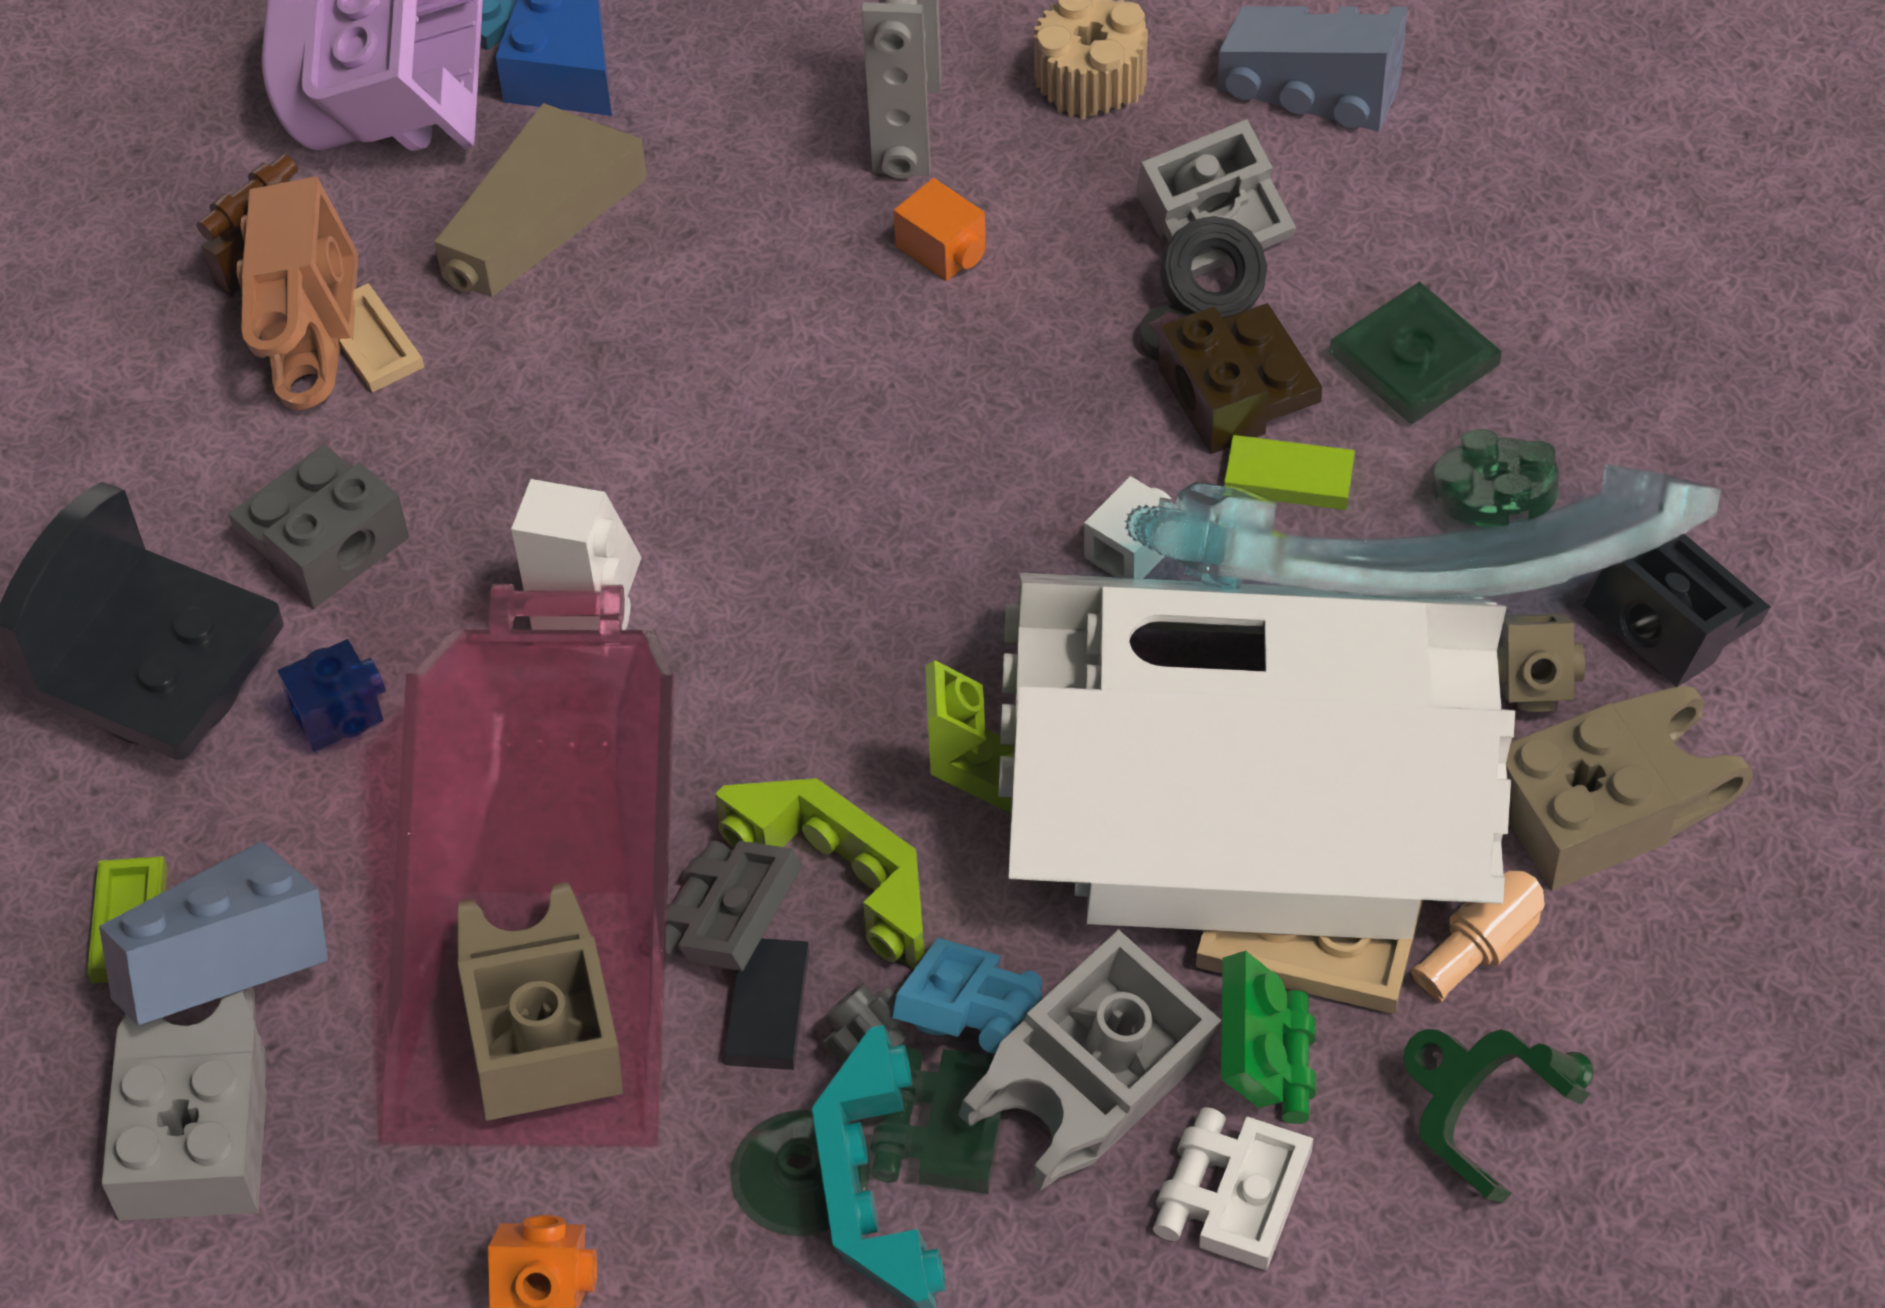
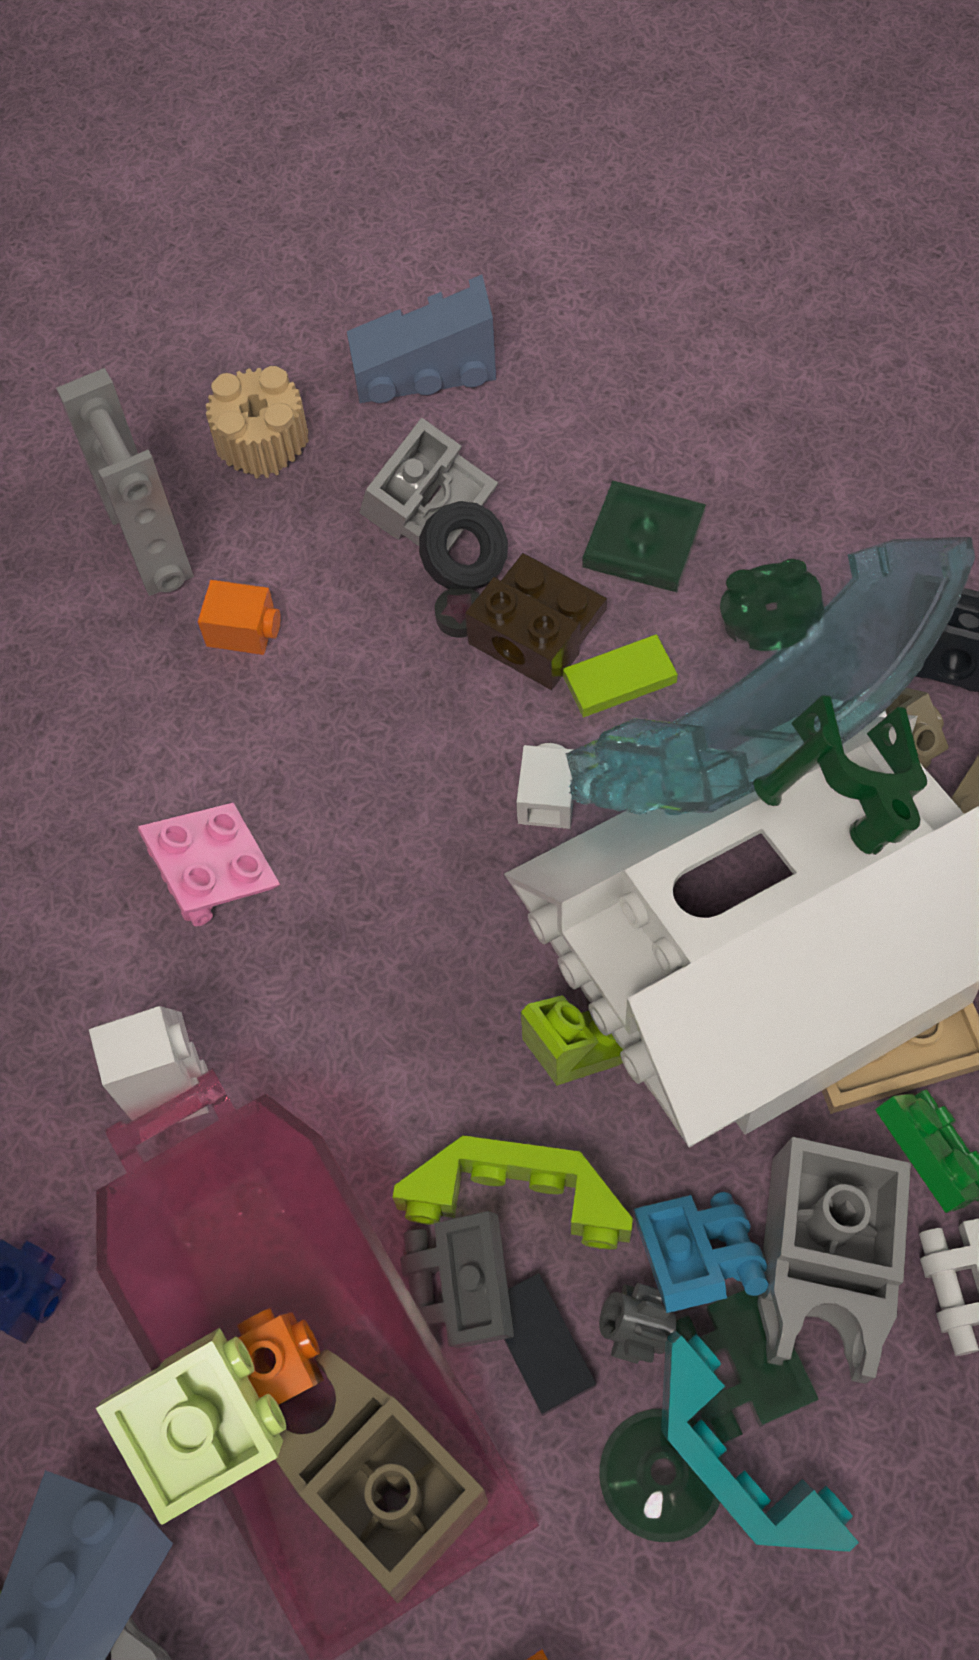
camera: 30 degrees left, 10 degrees up
none -> yellowish green plate [96,1328,286,1525]
none -> bright pink hinge [138,803,280,926]
none -> orange brick [237,1308,324,1405]
none -> dark green piece [753,695,928,855]

